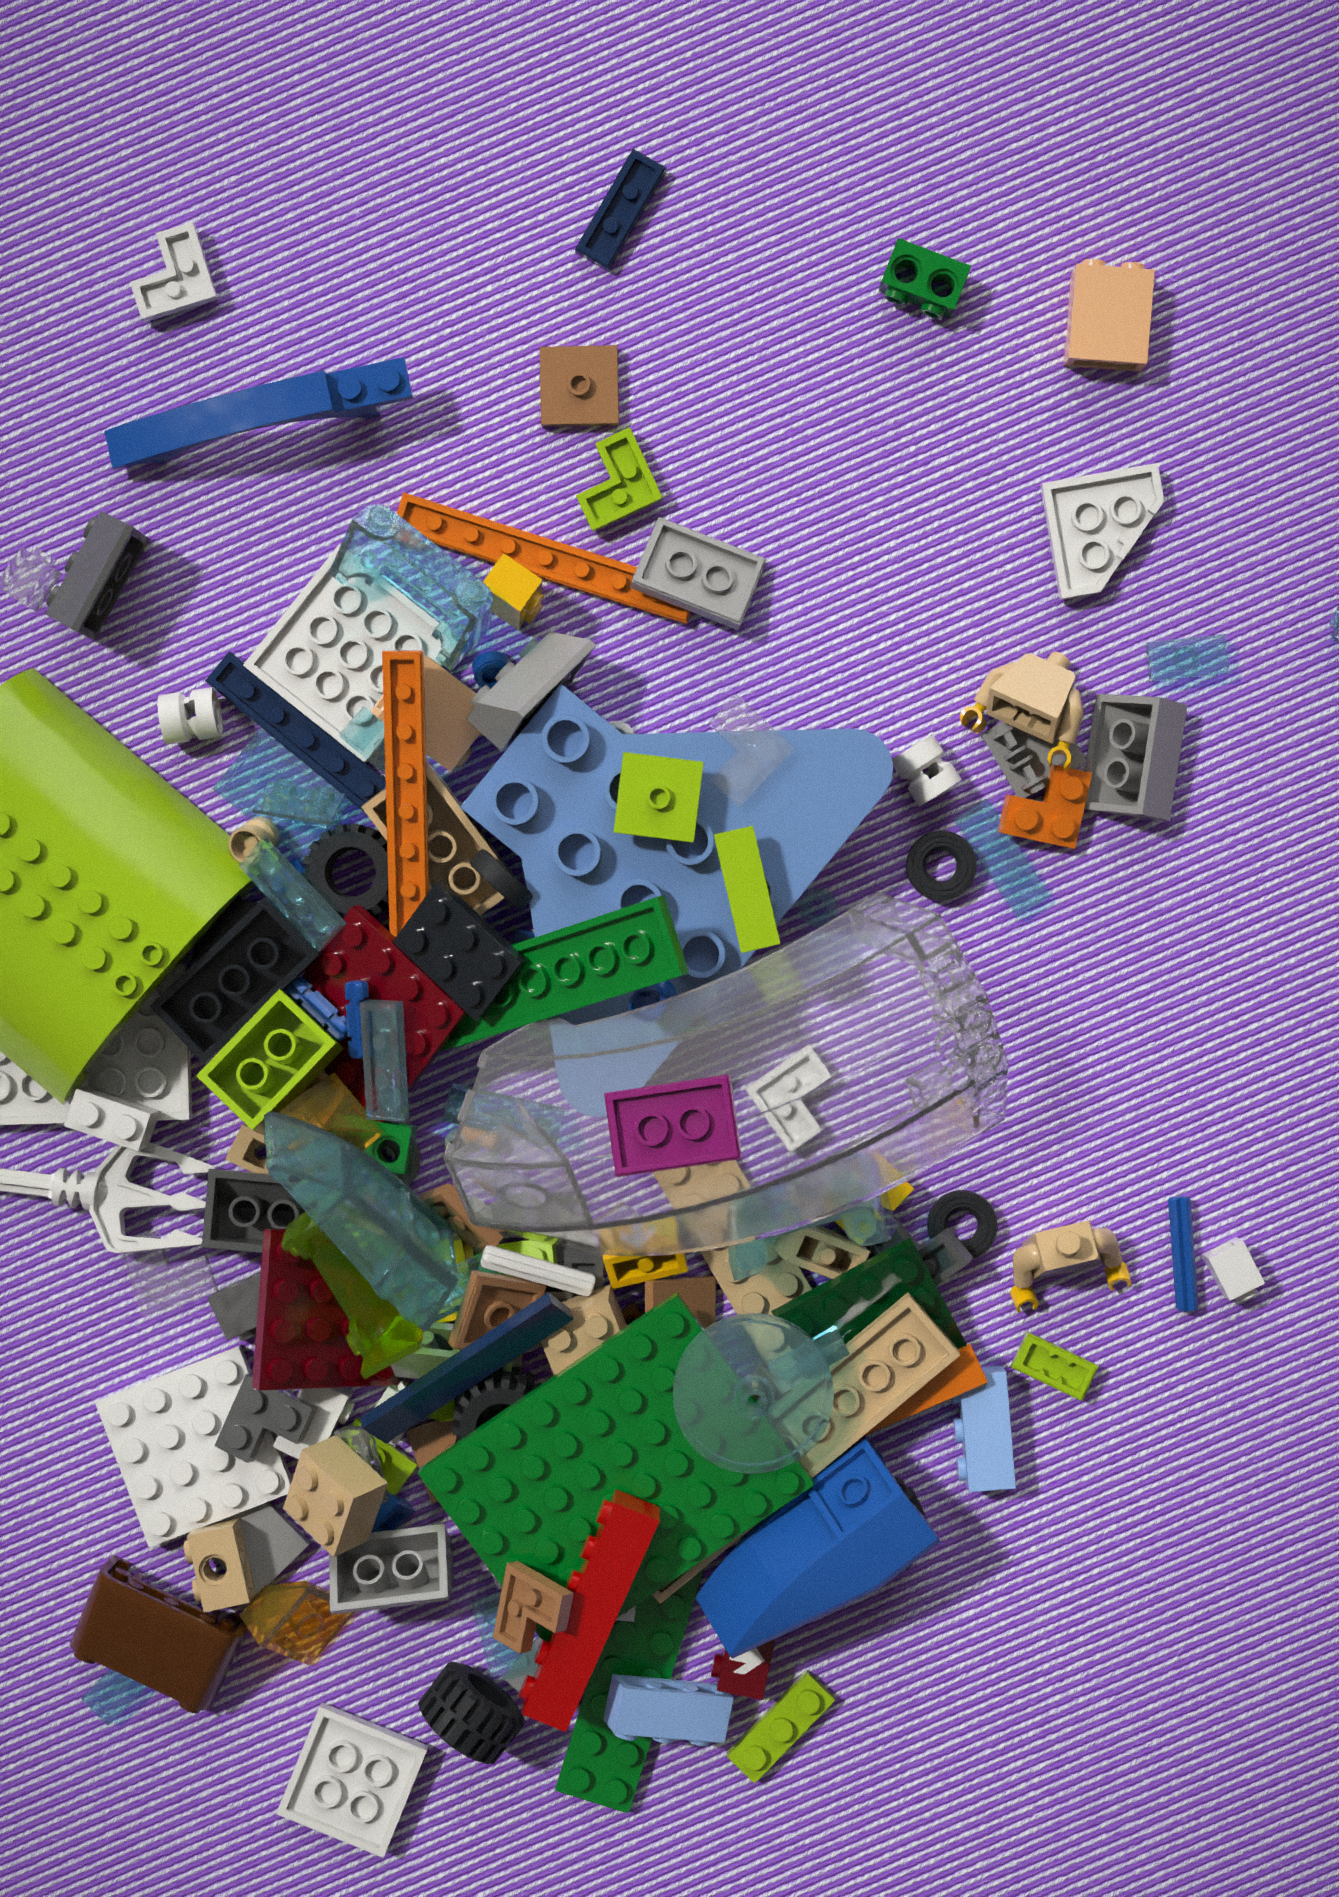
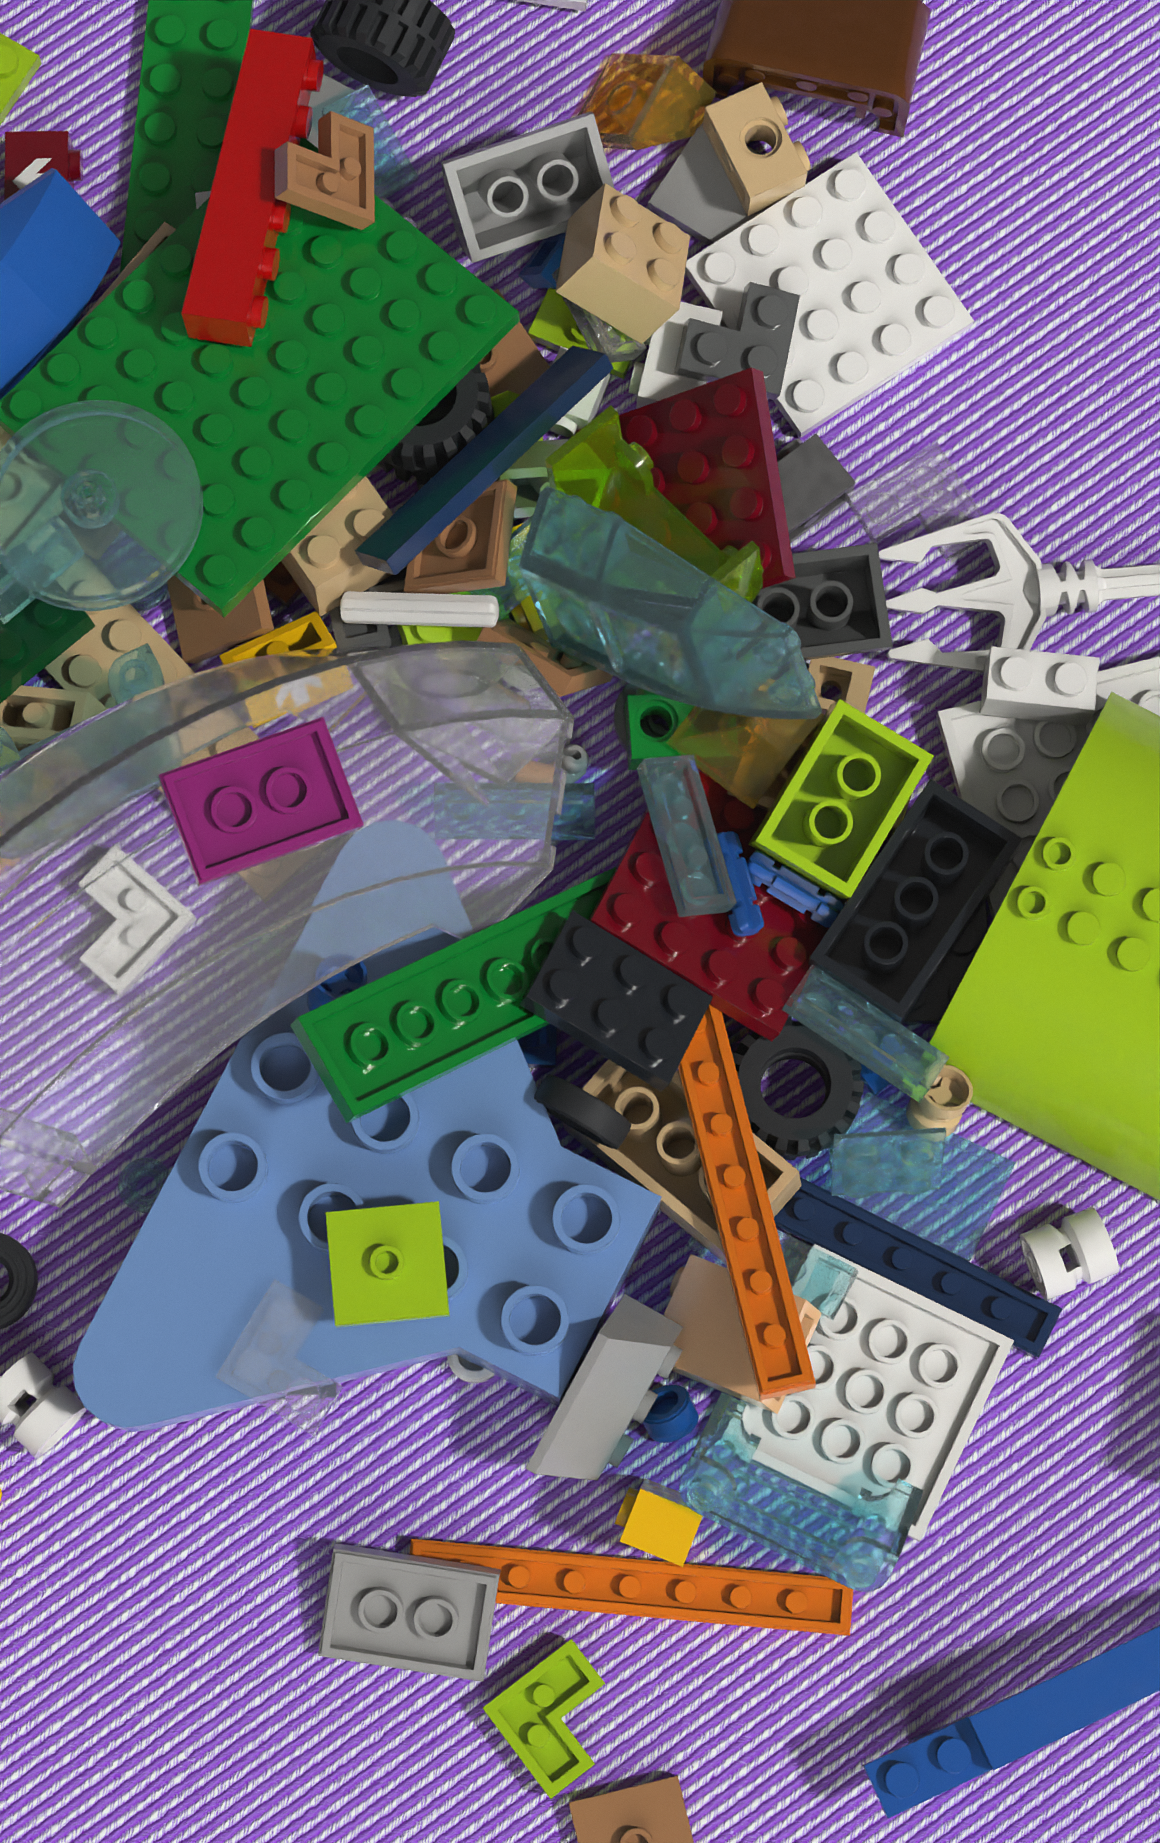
camera: 165 degrees right, 10 degrees down
light blue brick [603,1674,734,1746] -> none
lime tile [714,826,780,953] -> none

